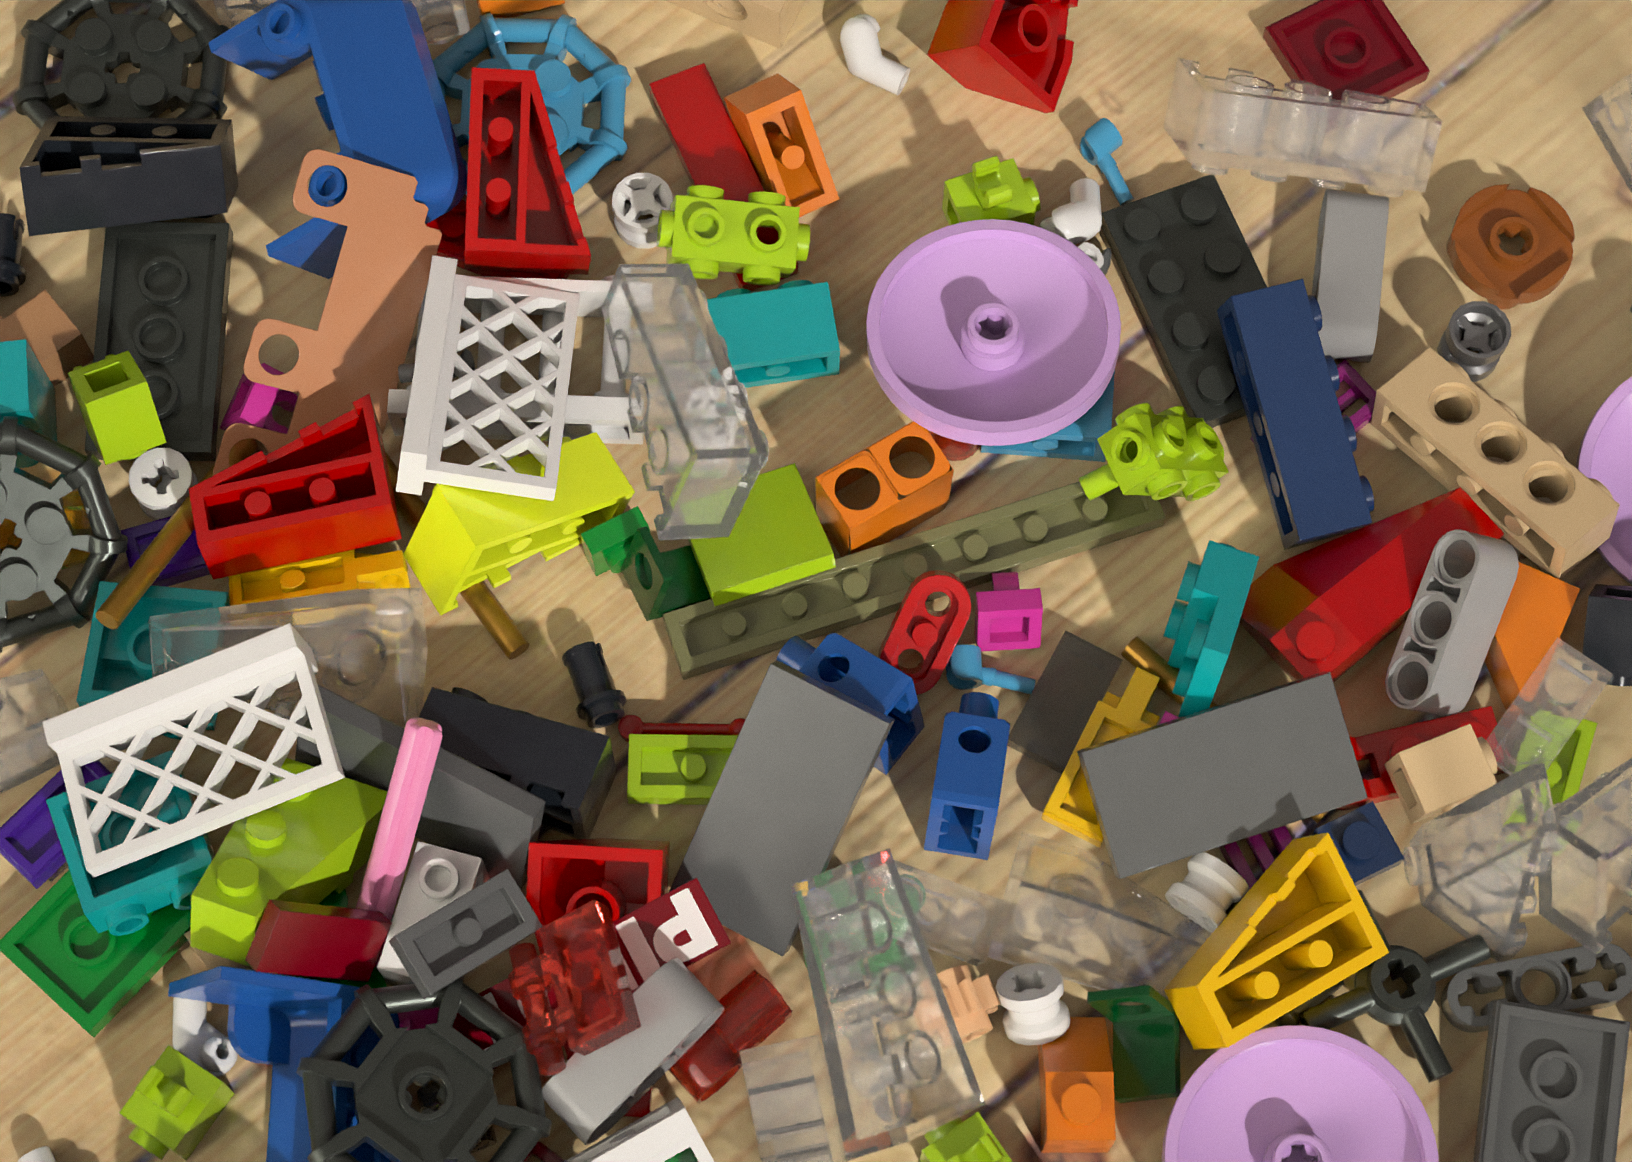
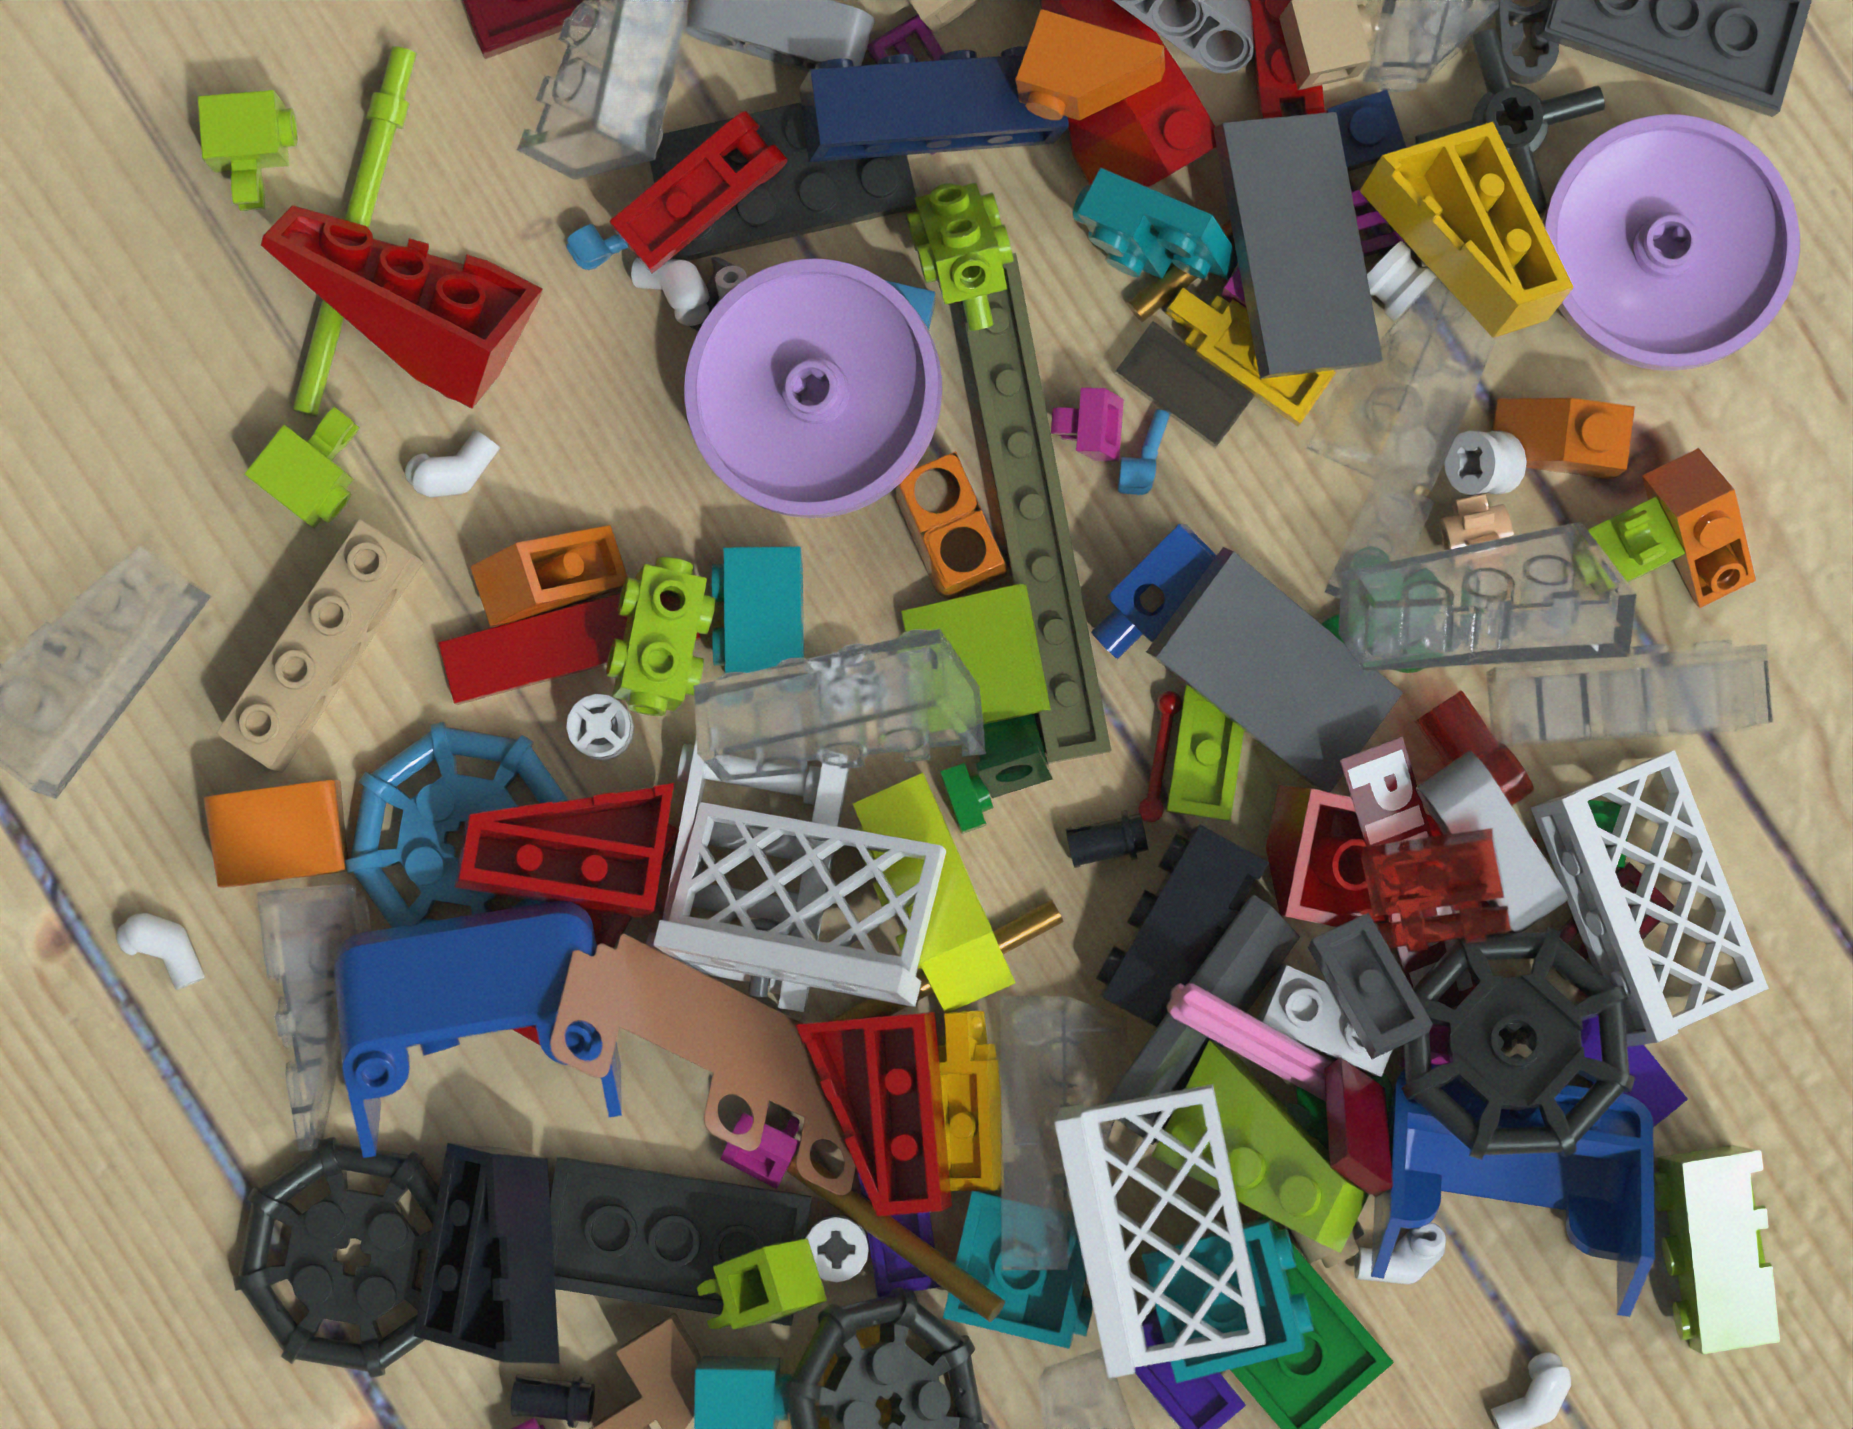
camera: 80 degrees left, 15 degrees up
lime brick [119,1045,235,1161] -> none
red plate [878,570,971,695] -> none
blue torso [924,692,1010,860] -> none
lime brick [942,155,1041,225] -> none
dark green bracket [1087,985,1180,1103] -> none
none -> red plate [609,111,788,274]
none -> orange slope [1016,9,1165,120]

